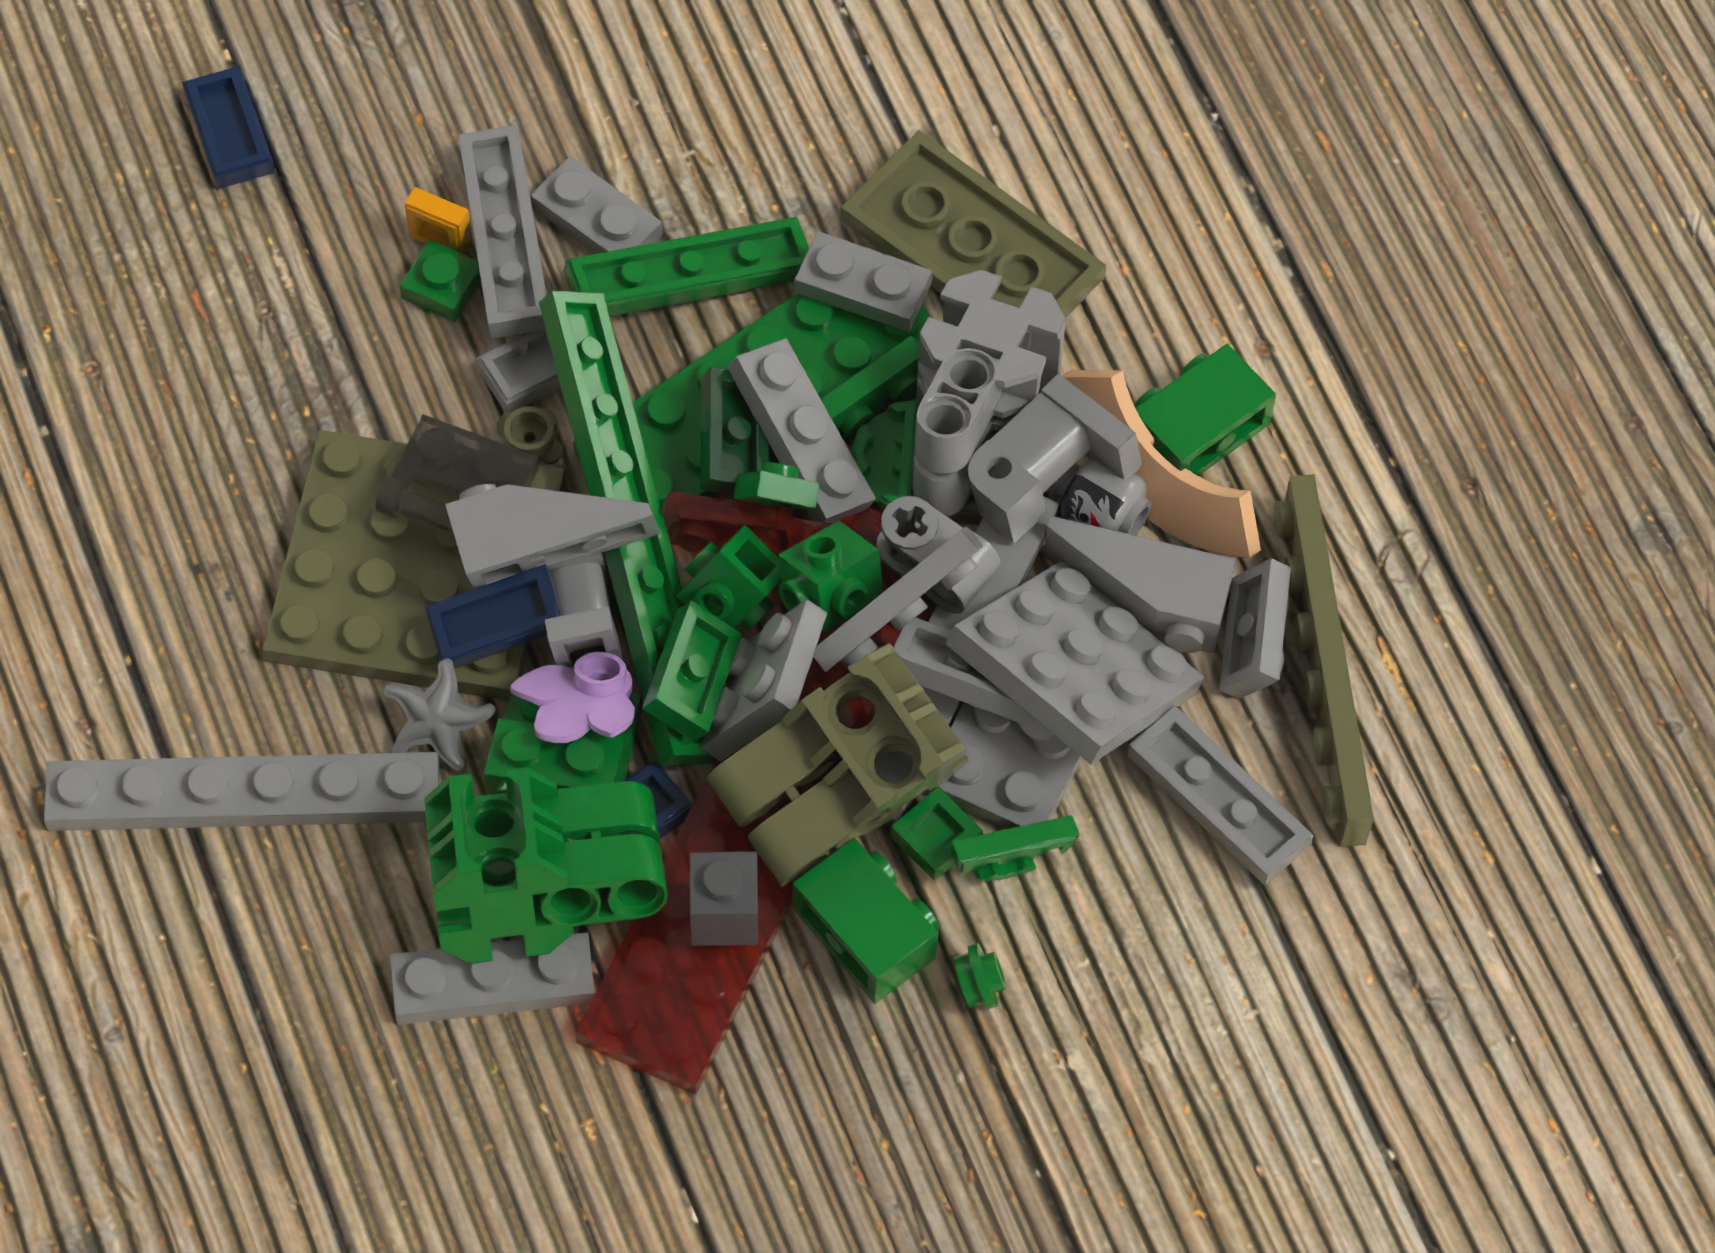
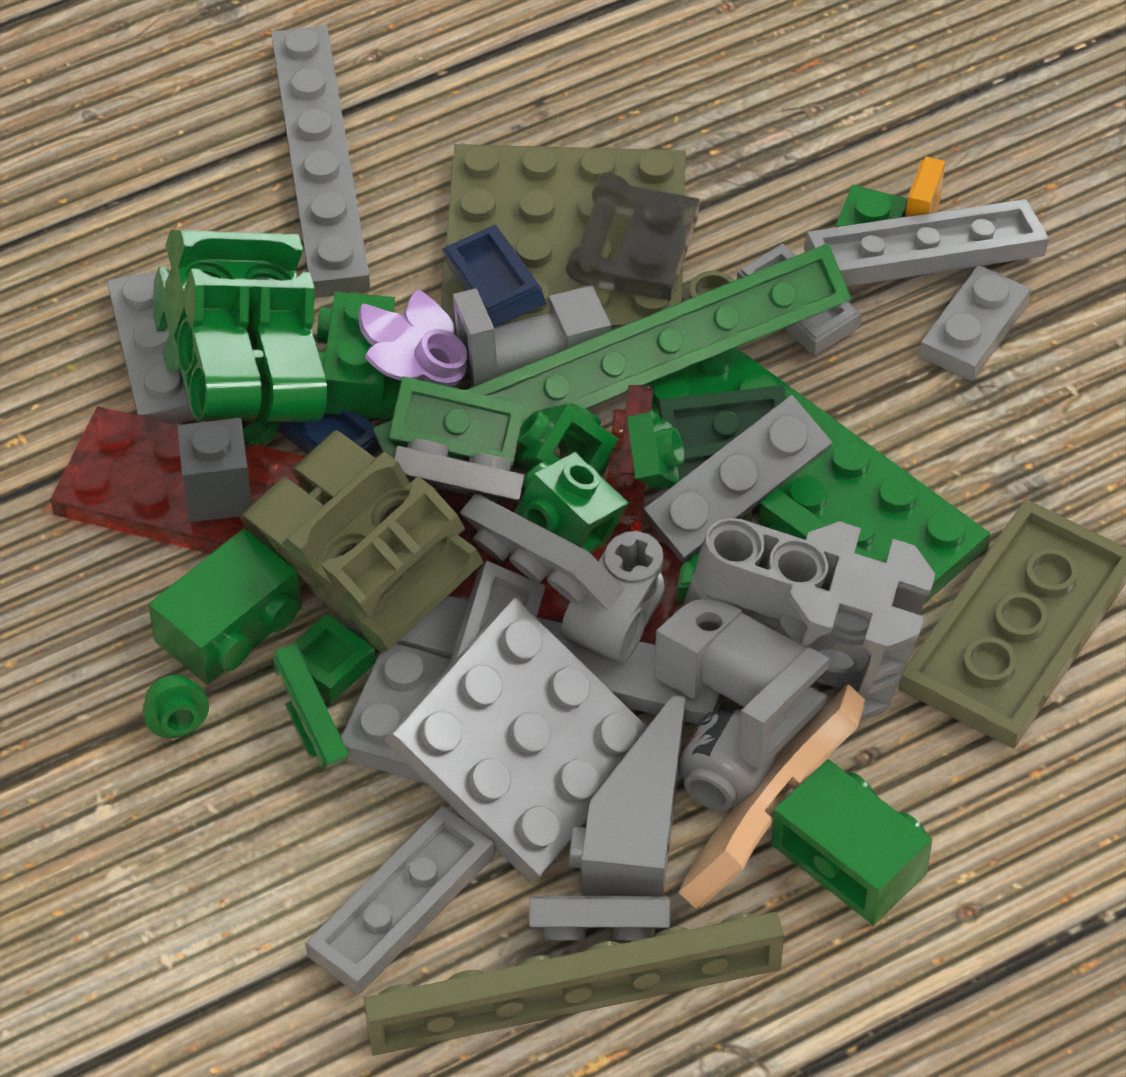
camera: 85 degrees right, 10 degrees down
dark blue tile [182,66,275,189] -> none
light grey animal [383,658,495,771] -> none
light grey slope [445,484,660,589] -> none
green tile [563,217,809,316] -> none
light grey plate [795,231,932,332] -> none

